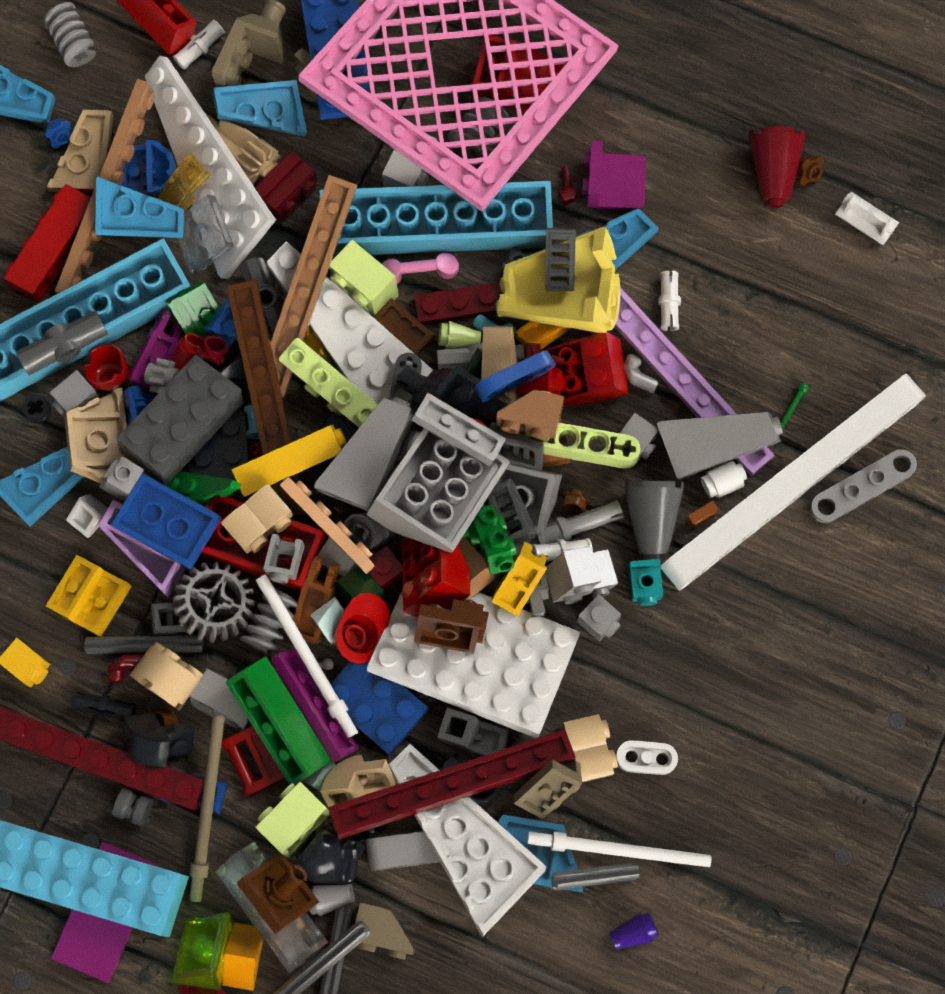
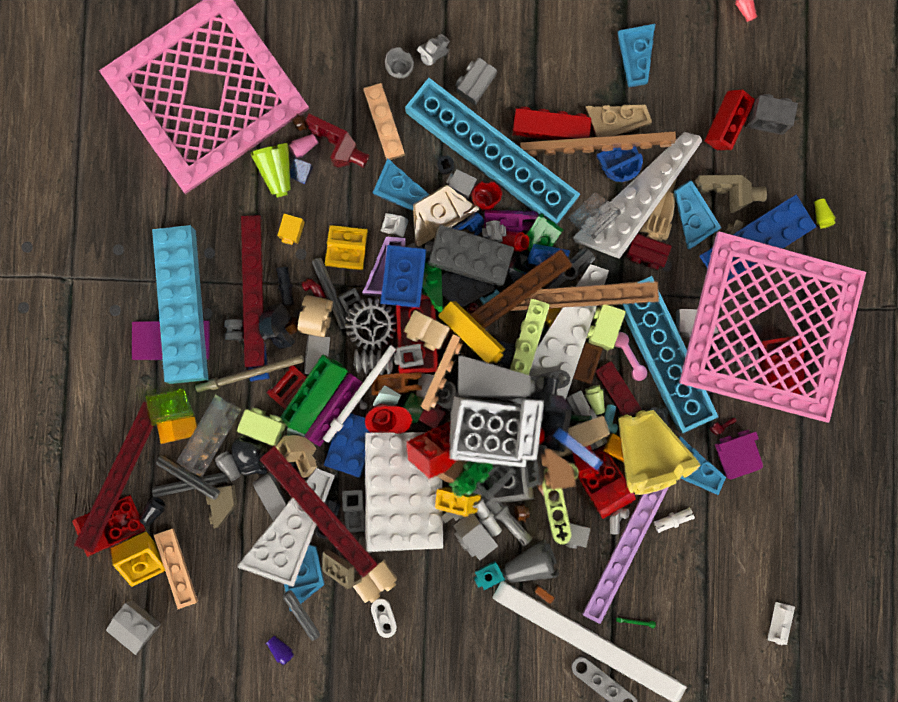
camera: 65 degrees right, 10 degrees up
dark grey piece [16,310,108,376] -> none
light grey piece [44,2,96,67] -> none
blue plate [44,119,73,148] -> none
dark azure wing [95,176,184,238] -> none
light grey window [99,456,144,502] -> none
clear yellow slope [159,153,211,212] -> none
white pin [173,19,226,70] -> none
dark red plate [196,335,229,365] -> none
reddish brown plate [236,853,319,934] -> none
reddish brown plate [414,599,489,654] -> none
dark red hand [524,343,564,365] -> none
white bar [527,832,711,867] -> none
dark grey slope [545,228,576,292] -> none
light grey brick [577,594,621,642] -> none
light grey slope [657,412,783,480] -> none
white brick [700,460,747,499] -> none
dark red cone [748,126,806,208] -> none
reddish brown plate [797,156,824,186] -> none

